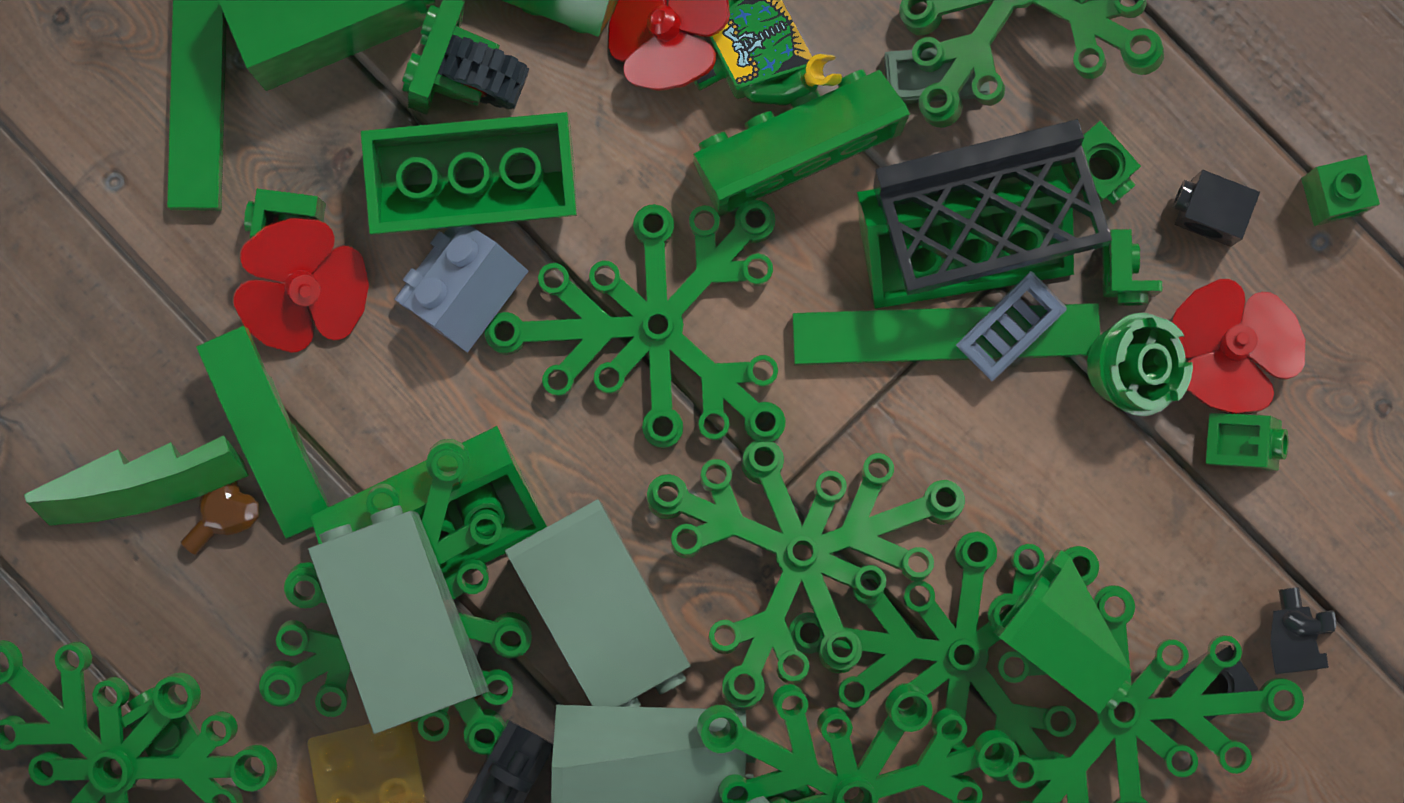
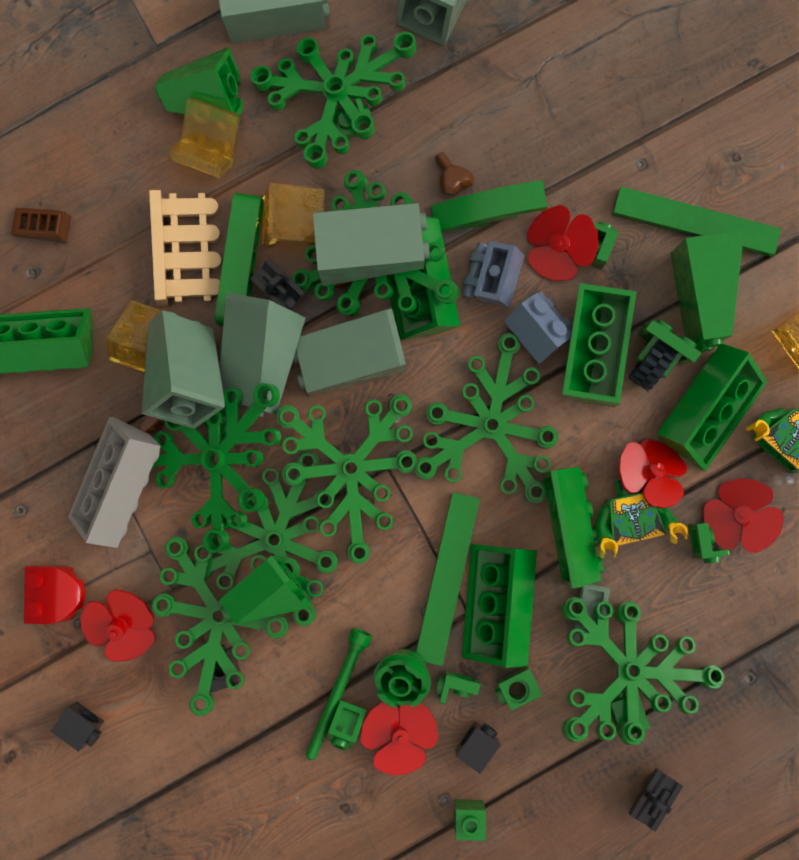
camera: 110 degrees right, 0 degrees up
green slope [24,436,249,526] -> none
black fence [873,119,1112,296] -> none
sand blue slope [956,271,1067,381] -> none
black piece [1270,587,1337,675] -> none
none -> green piece [306,627,373,760]
none -> sand blue brick [462,241,525,309]

